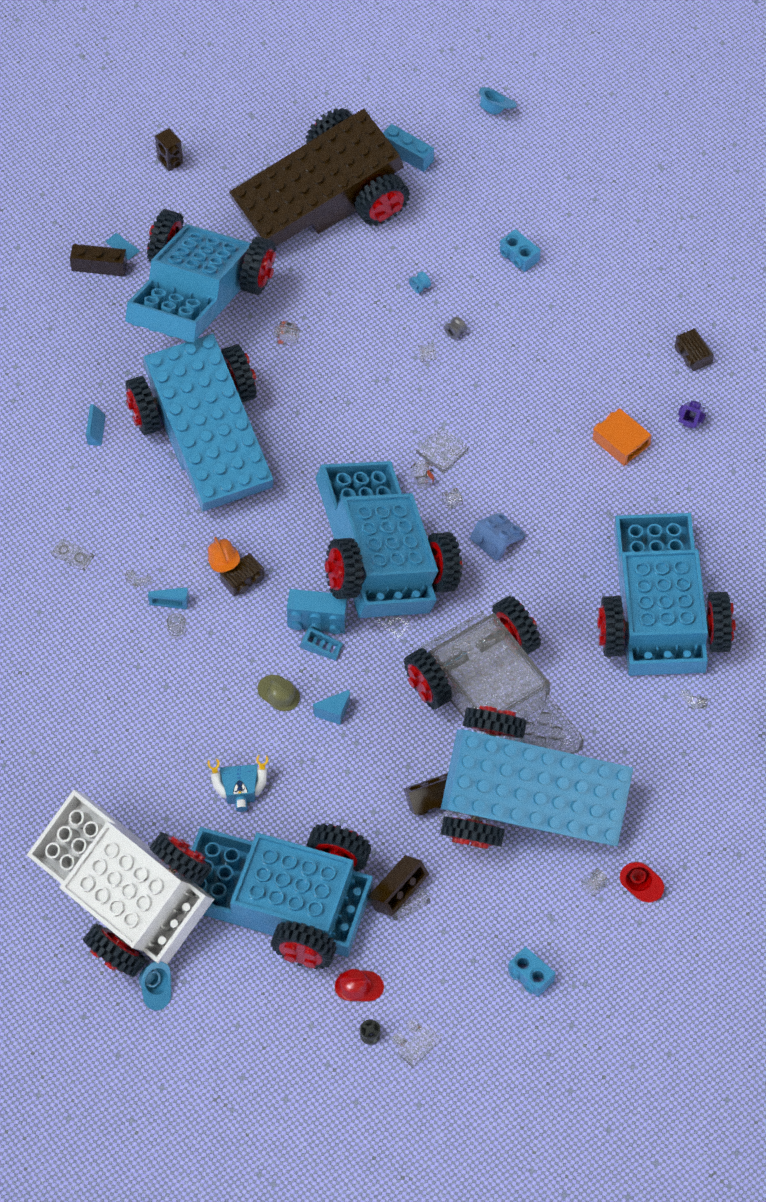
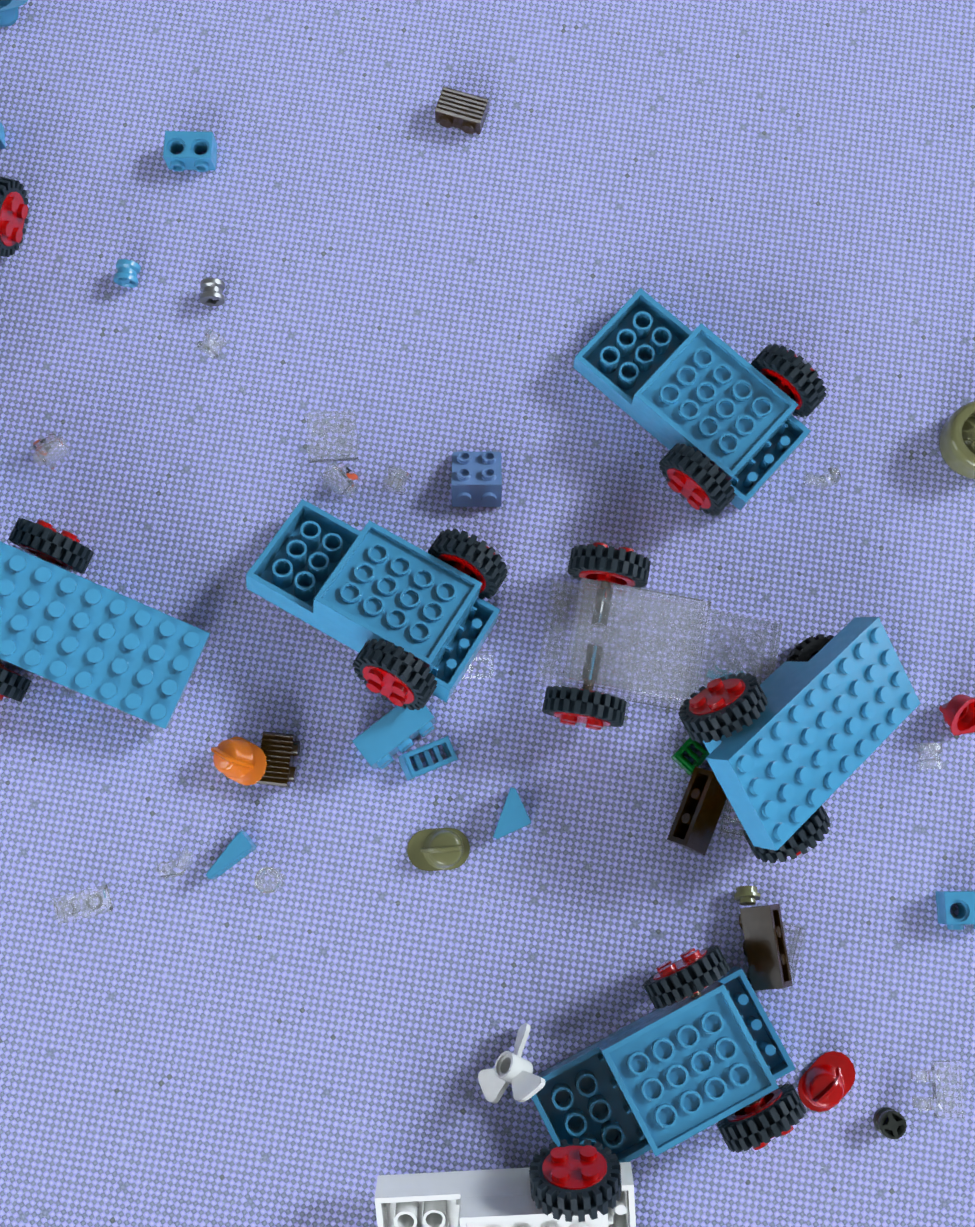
camera: 45 degrees left, 20 degrees up
torso [207,754,269,812] -> none
orange brick [593,408,652,466] -> none
dark purple brick [678,400,706,428] -> none
none -> white piece [478,1023,546,1104]
none -> olive plate [734,886,761,906]

